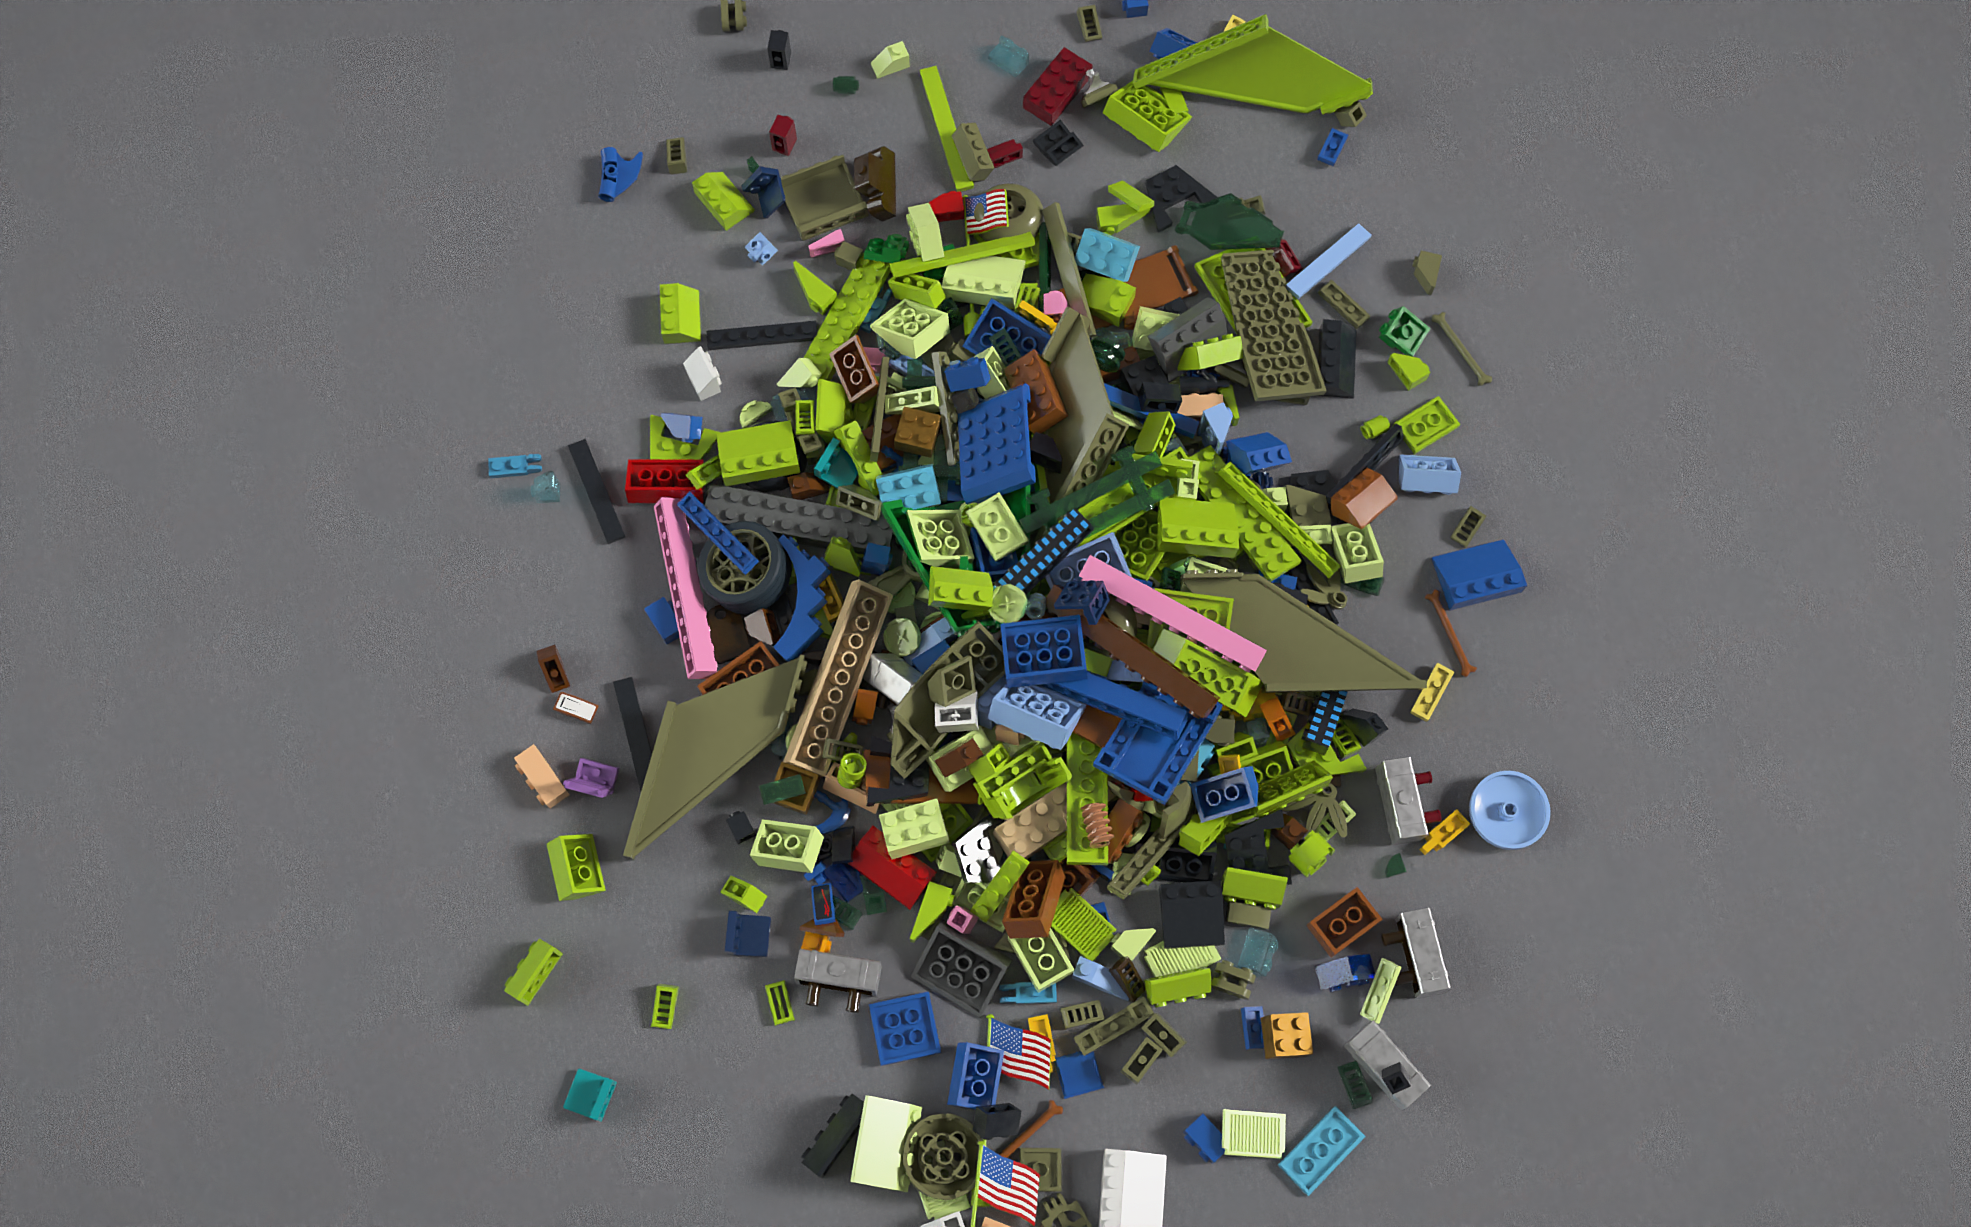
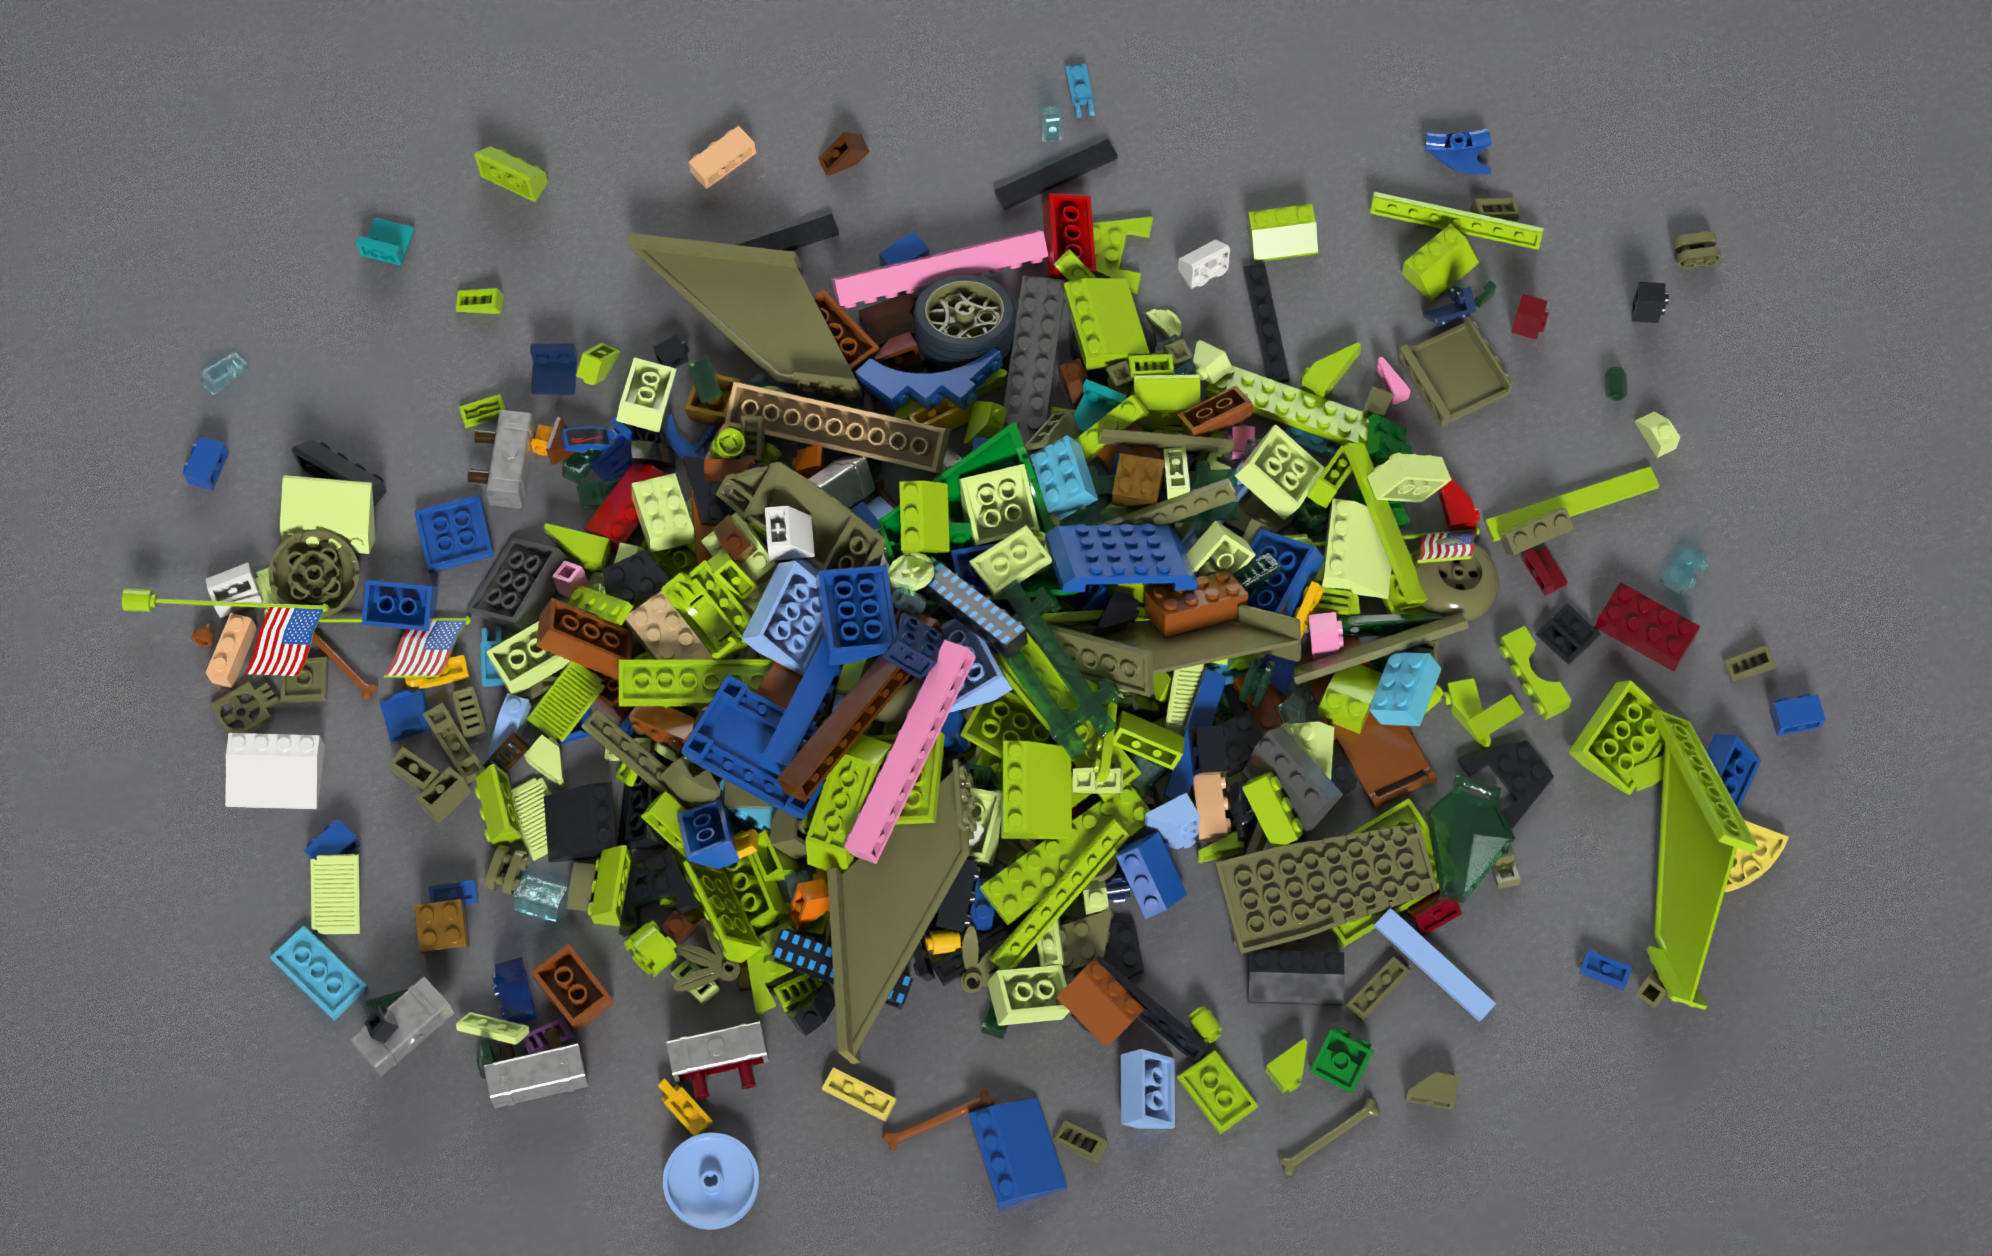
camera: 90 degrees right, 5 degrees down
lime slope [547,834,606,901] -> none
white slope [553,692,598,724] -> none
medium lavender plate [563,758,619,798] -> none
slope [661,413,702,442] -> none
blue tile [676,492,759,575] -> none
light blue brick [745,232,778,266] -> none
dark brown brick [854,146,896,222] -> none
yellowish green tile [883,618,921,657] -> none
olive slope [927,655,976,707] -> none
blue brick [944,357,991,392] -> none
clear smoke brick [951,388,979,414] -> none
black brick [972,1103,1022,1140] -> none
nougat piece [1080,803,1114,848] -> none
piece [1081,69,1118,108] -> none
clear green tile [1385,853,1407,878] -> none
none -> clear green slope [476,1038,497,1078]
none -> medium lavender slope [522,1017,575,1055]
none -> lime tile [1370,192,1544,250]
none -> lime arch [1498,626,1572,720]

